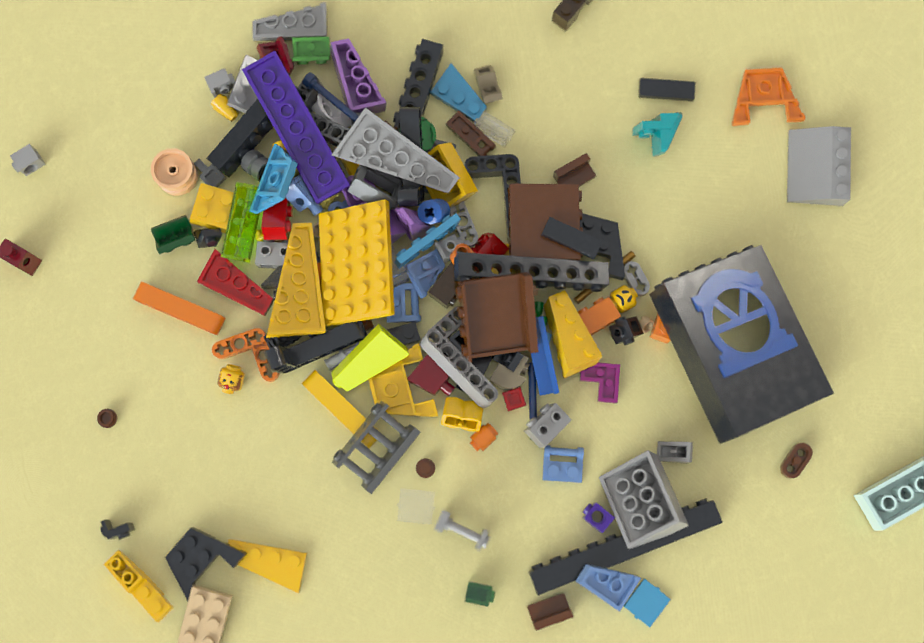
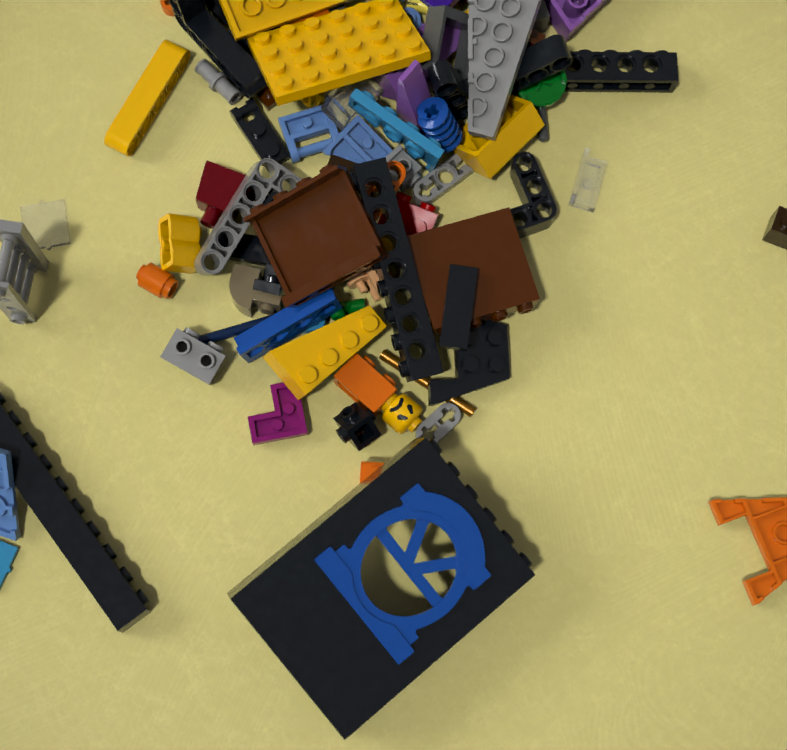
camera: 70 degrees right, 5 degrees down
neon yellow slope [331,324,409,392] -> none
dark grey fence [332,401,421,494] -> none
yellow wing [368,343,438,417] -> none
reddish brown plate [416,458,435,478] -> none
dark azure wing [430,63,487,124] -> none
reddish brown plate [446,111,496,156] -> none
dark tan slope [474,65,503,103] -> none
red tile [502,387,526,412] -> none
medium blue plate [542,445,584,483] -> none
reddish brown panel [553,153,596,187] -> none
dark purple brick [582,502,615,533] -> none
light grey slope [599,450,689,549] -> none
teal piece [632,112,683,156] -> none
black tile [638,78,695,101] -> none
tan hinge [638,316,654,333] -> none
light grey slope [657,441,693,464] -> none
reddish brown plate [780,443,813,479] -> none
light grey slope [787,126,851,206] -> none

